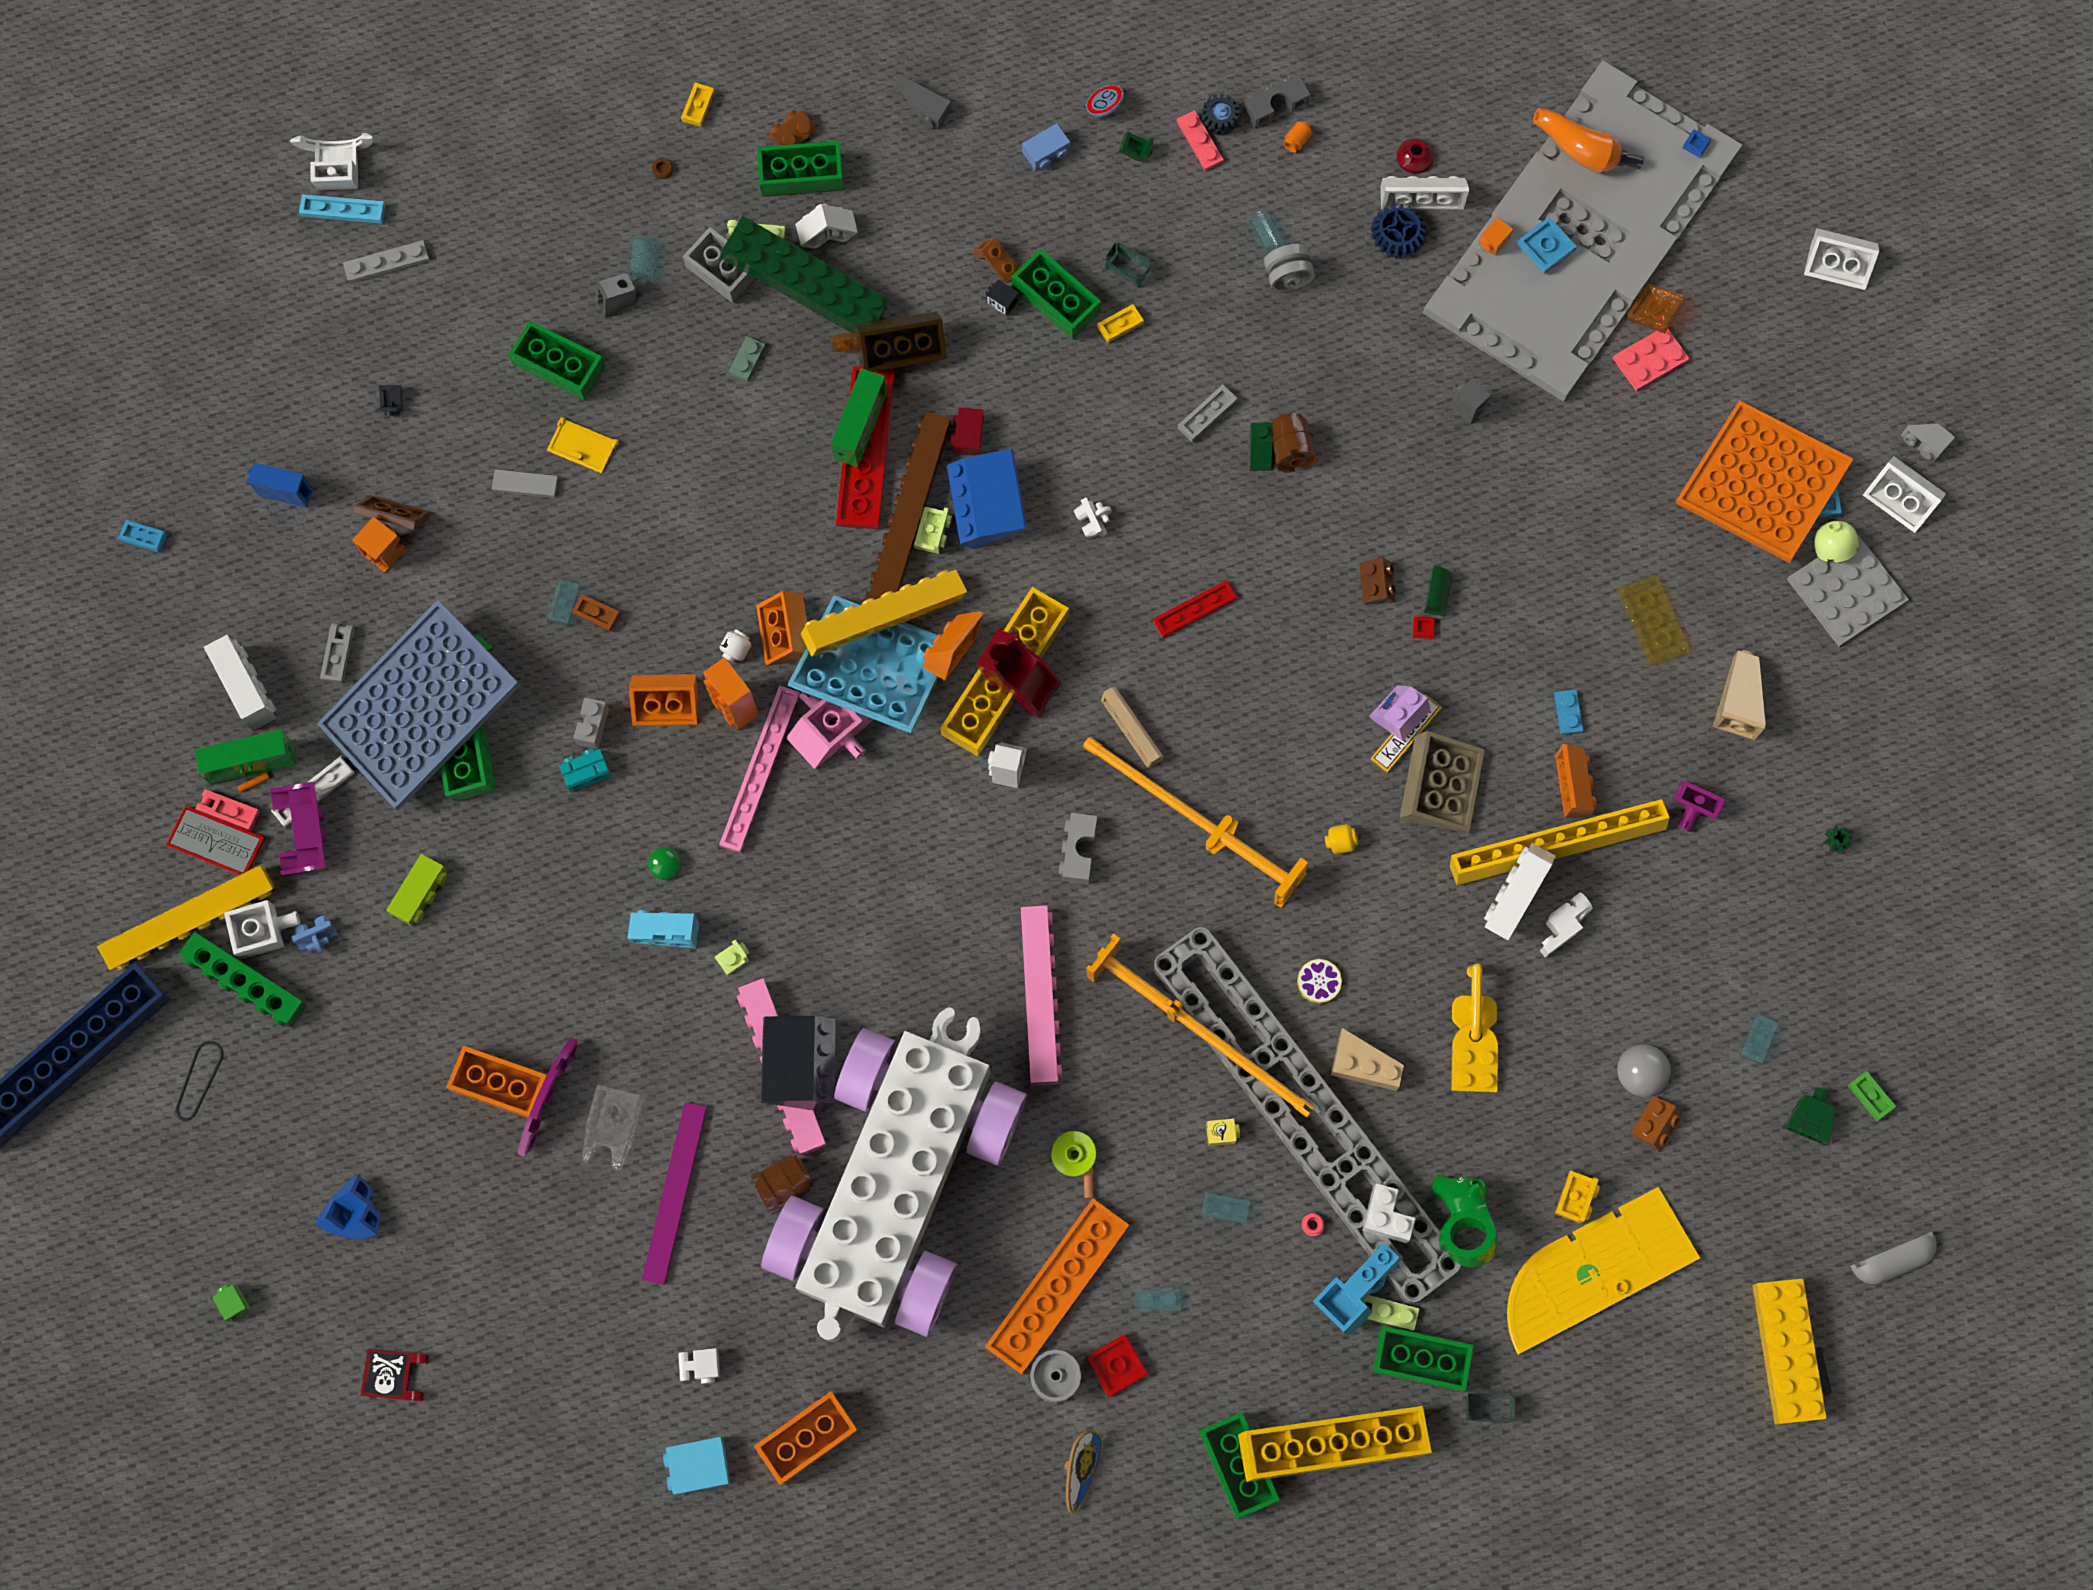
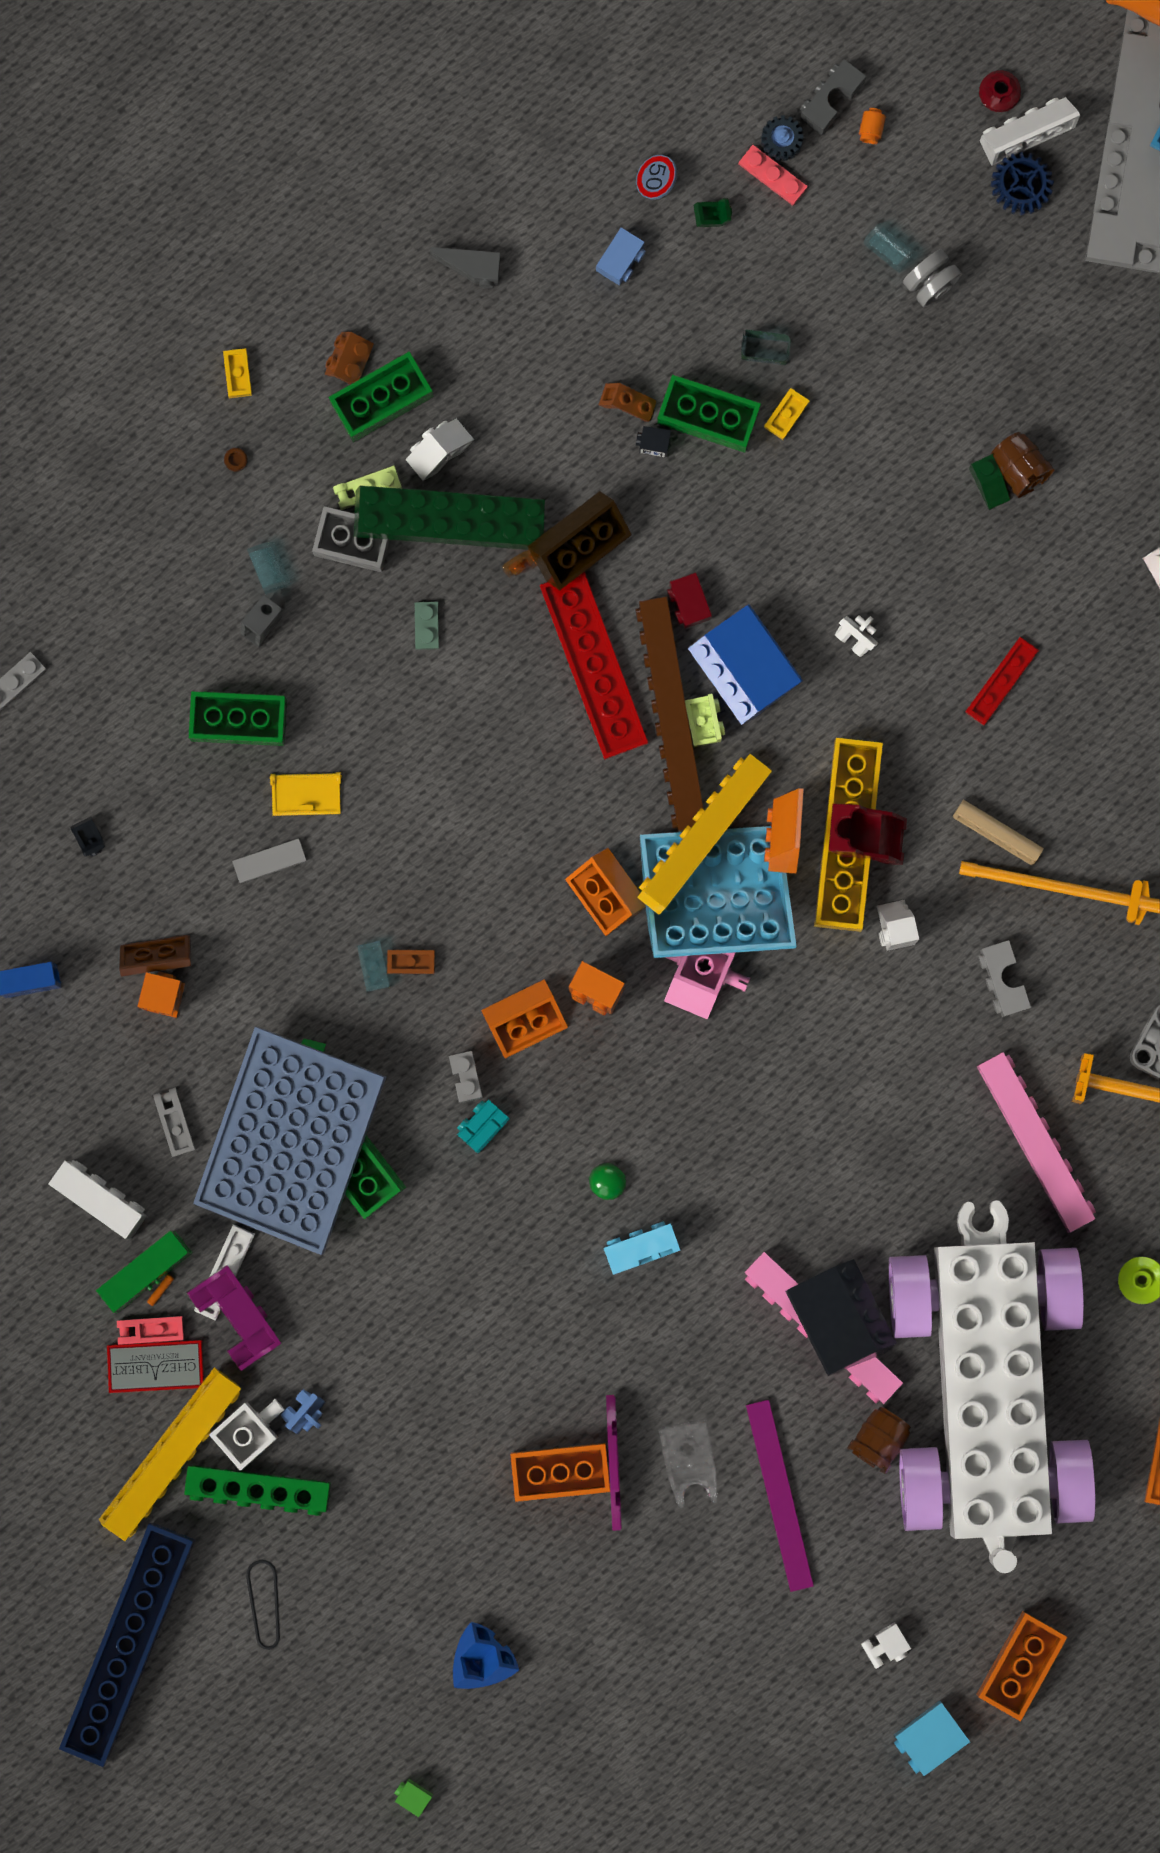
camera: 20 degrees left, 10 degrees up
flag [361,1349,429,1402] -> none
lime brick [386,854,448,927] -> none
yellowish green bracket [715,940,750,976] -> none
white head [719,629,751,663] -> none
bright pink plate [719,685,800,853] -> none
green brick [831,369,887,467] -> none
light grey plate [1177,384,1237,442] -> none
orange brick [1479,217,1513,256] -> none

